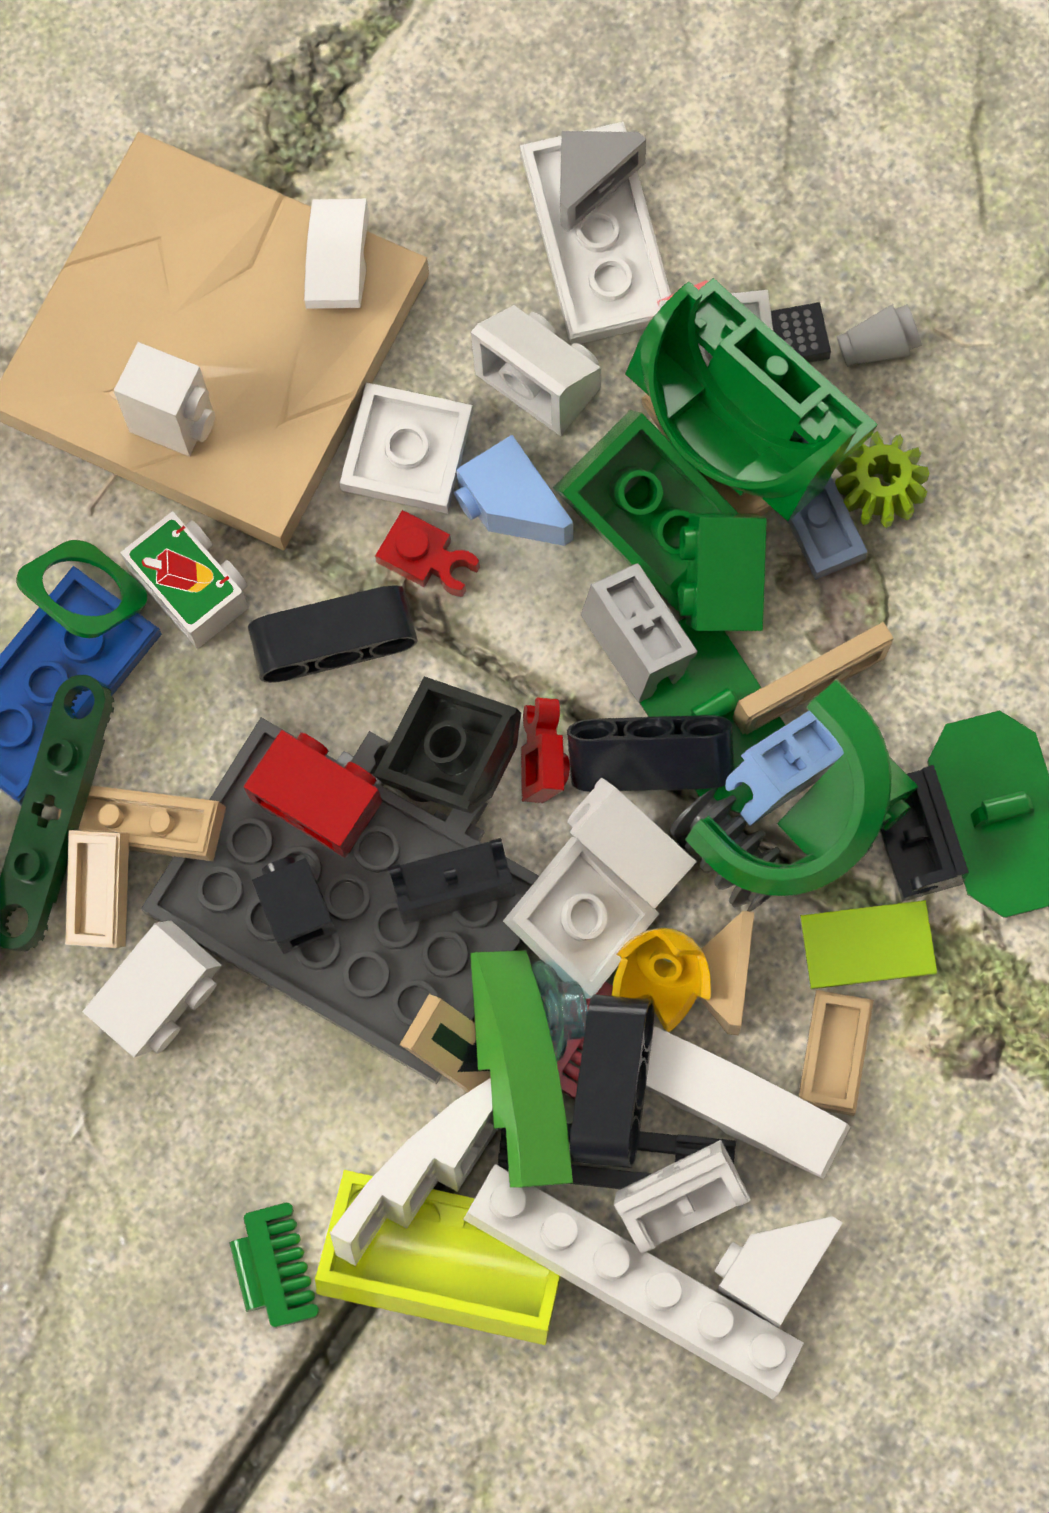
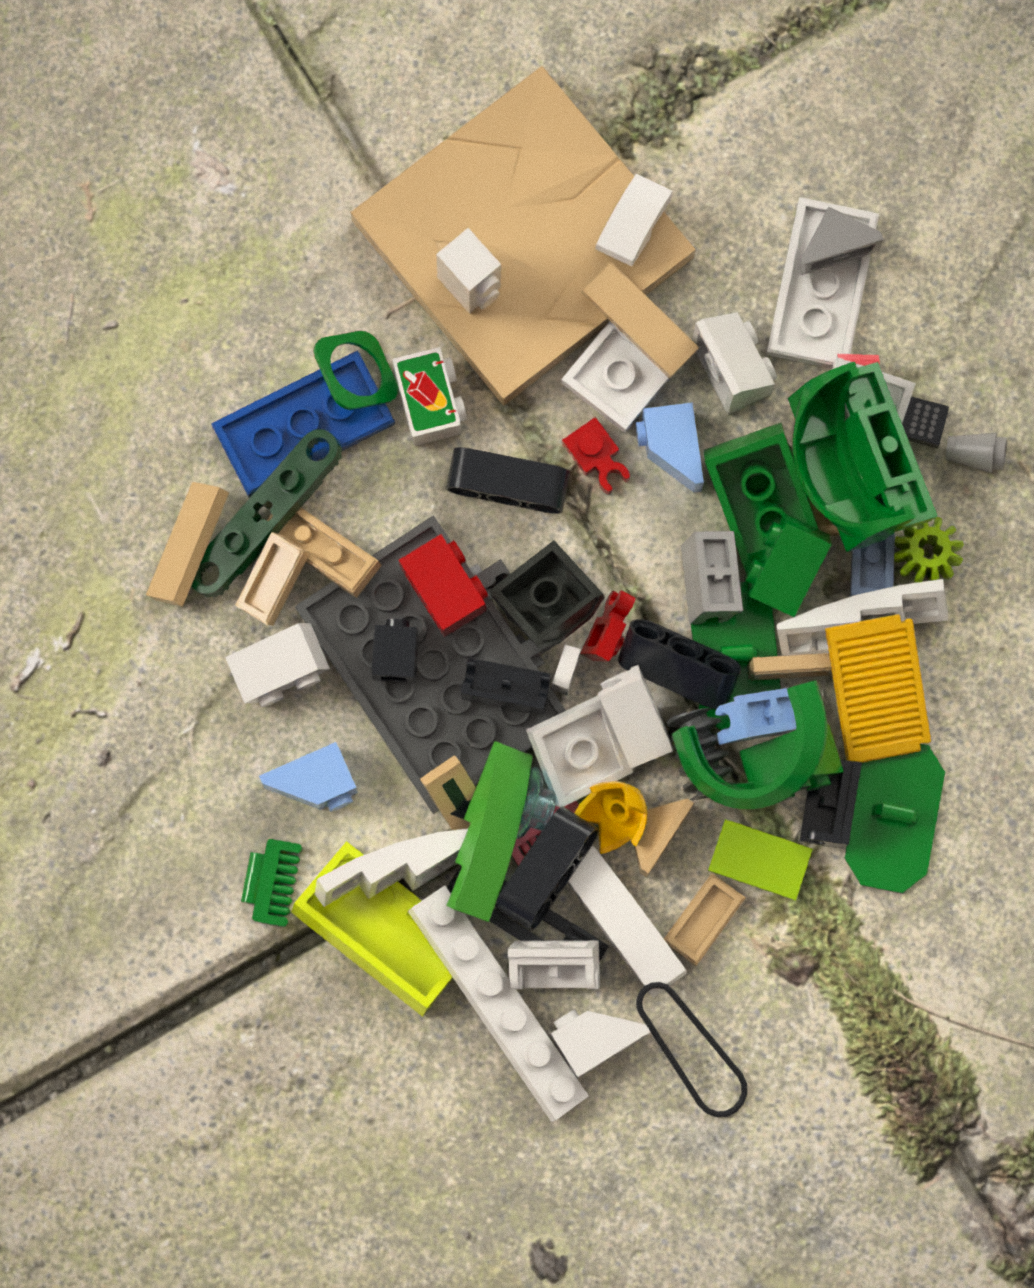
camera: 20 degrees right, 5 degrees up
none -> light blue slope [259,742,358,812]
none -> white tile [552,645,581,695]
none -> tan tile [581,262,699,379]
none -> black piece [636,982,747,1117]
none -> white slope [777,579,948,656]
none -> yellow window [825,614,931,763]

